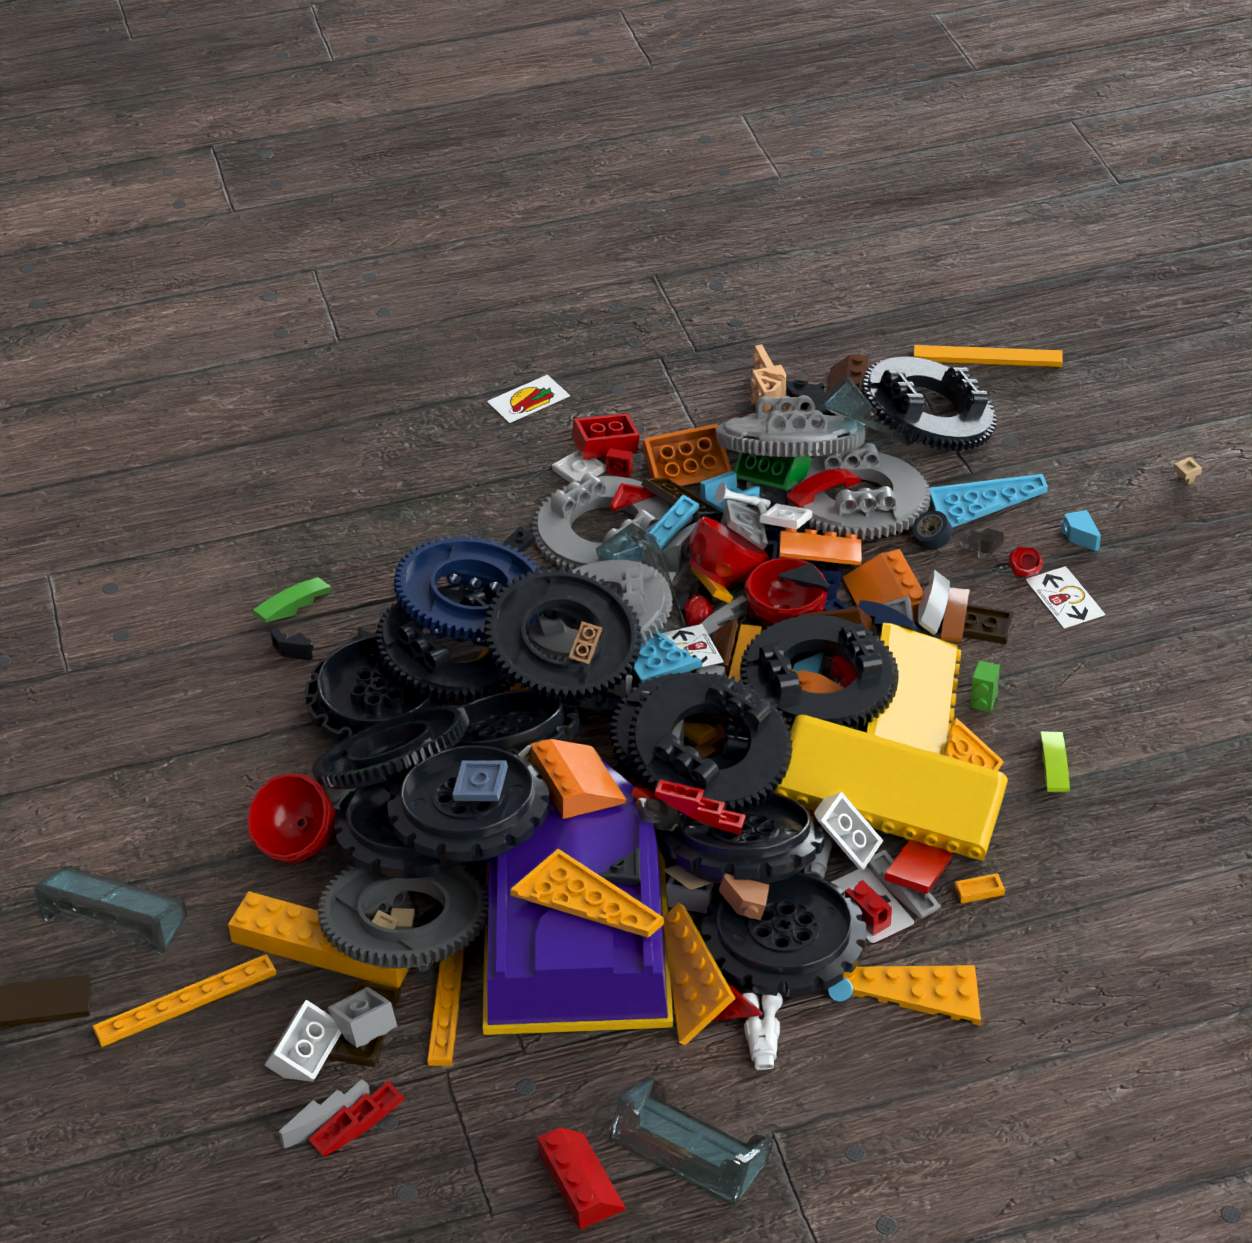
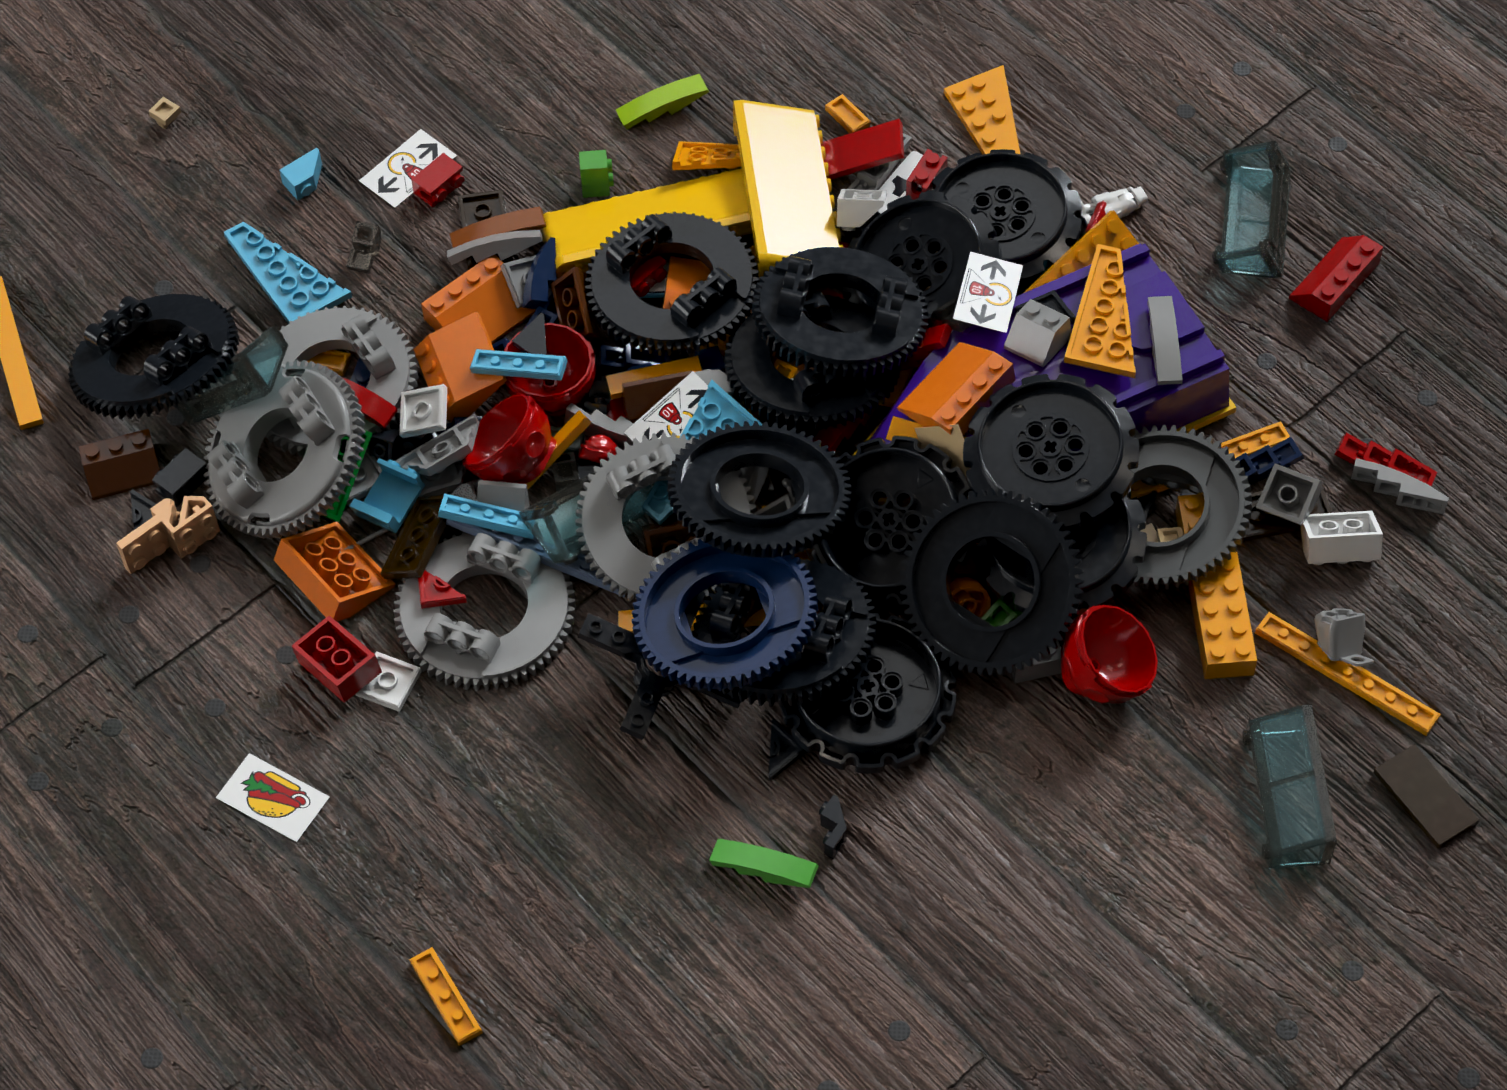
camera: 115 degrees left, 15 degrees up
sand blue plate [453,761,508,801] -> none
medium nougat slope [568,621,602,665] -> none
red piece [606,448,633,478] -> none
red slope [654,779,746,835] -> none
white piece [716,483,771,516] -> none
nougat slope [719,874,769,920] -> none
black wheel [912,510,952,550] -> none
red hair [1009,546,1043,577] -> none
none -> light orange tile [409,947,482,1046]
none -> red brick [411,153,465,207]
none -> medium azure tile [470,349,568,381]
none -> white sticker [953,252,1023,333]
none -> light grey slope [1004,299,1071,367]
none -> light grey slope [1147,296,1183,385]
none -> dark blue slope [1235,437,1304,485]
none -> light grey piece [1314,608,1374,666]

